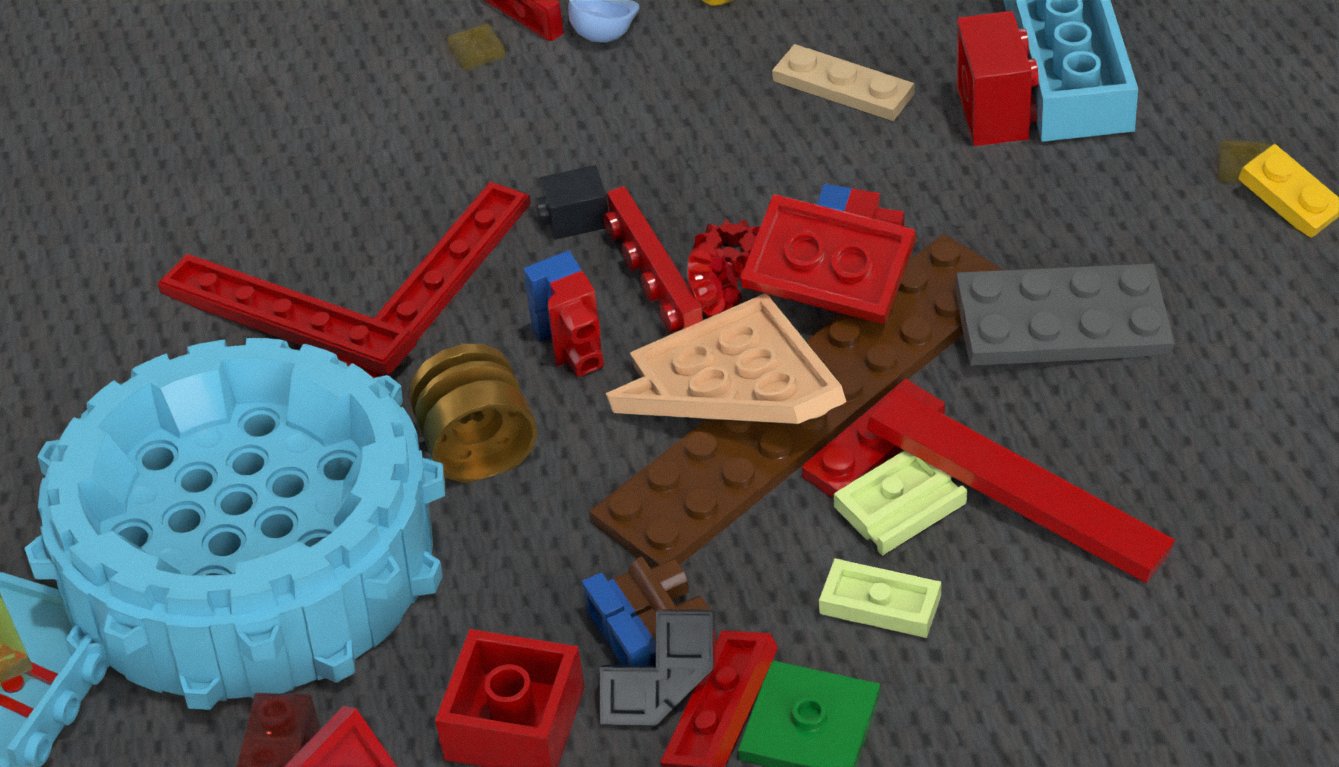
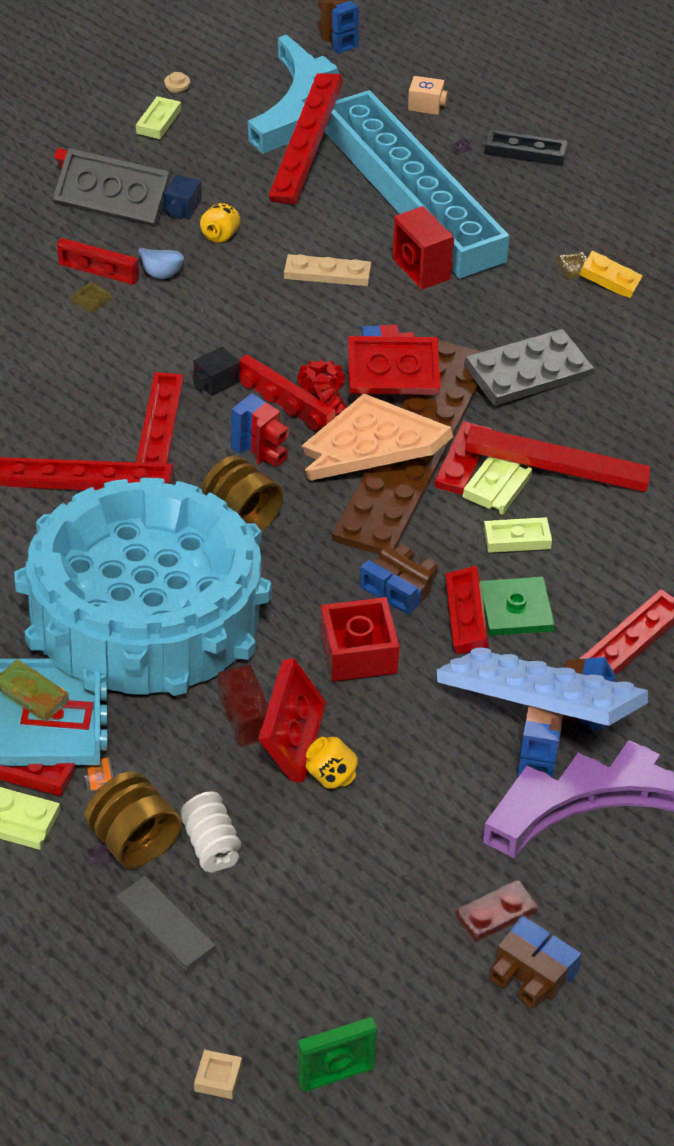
camera: 30 degrees left, 0 degrees up
black tile [600,609,715,725] -> none

